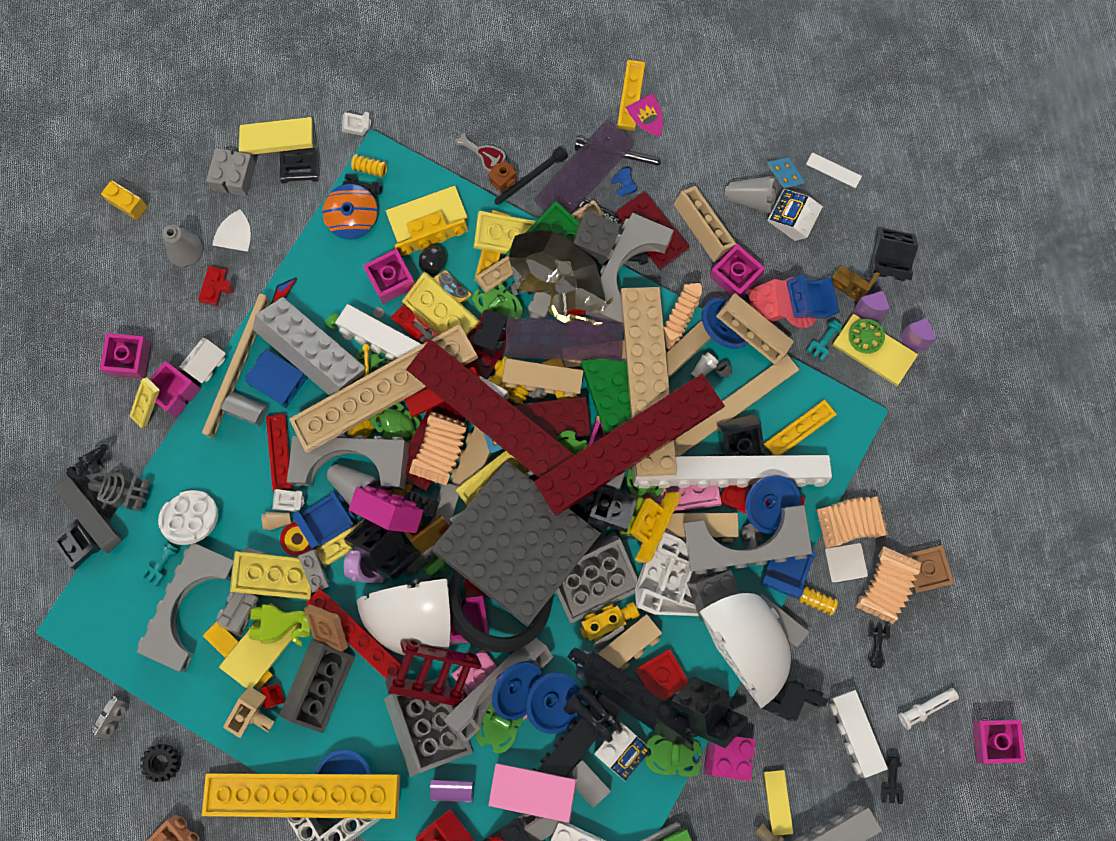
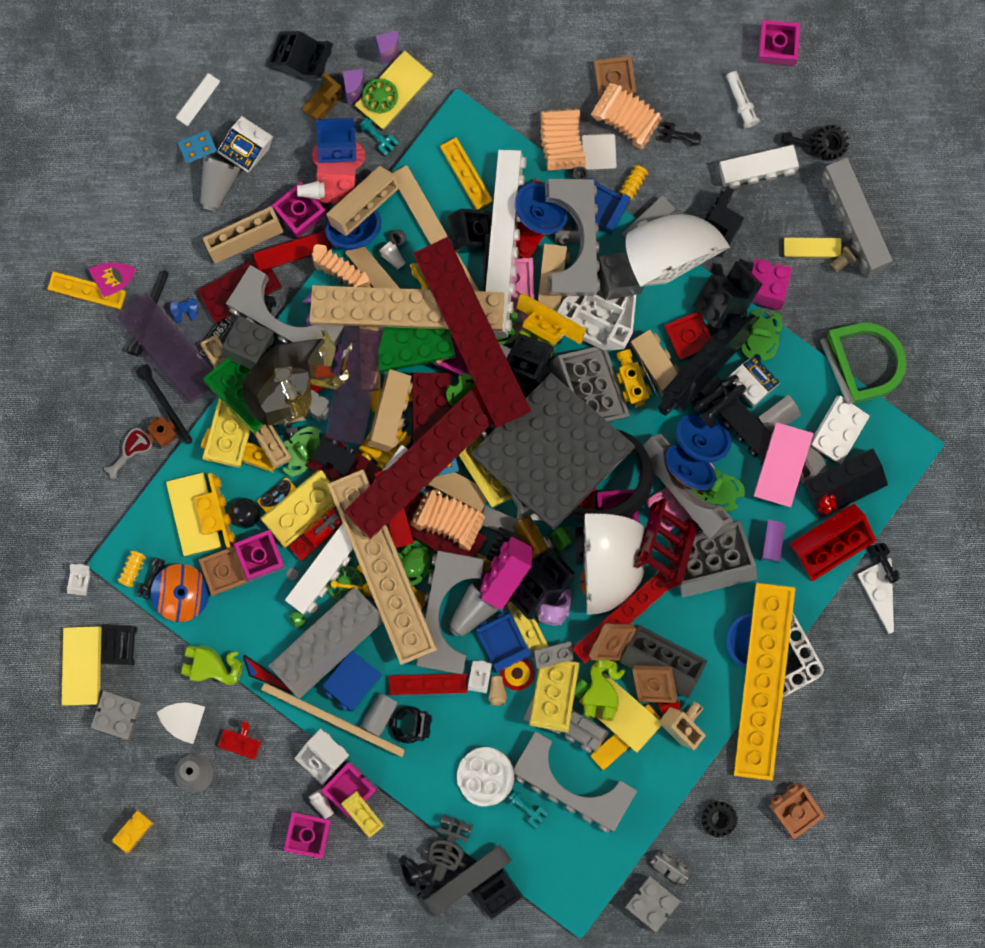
camera: 90 degrees left, 5 degrees up
none -> lime hips [181,644,243,685]
none -> medium nougat plate [199,546,249,596]
none -> red tile [252,231,331,272]
none -> white cone [297,181,325,200]
none -> white cone [309,789,334,819]
none -> black piece [389,706,432,743]
none -> dark grey hinge [573,166,588,179]
none -> bright green hinge [574,679,591,700]
none -> light grey piece [625,876,681,932]
none -> medium nougat plate [632,665,678,703]
none -> black tyre [812,124,849,161]

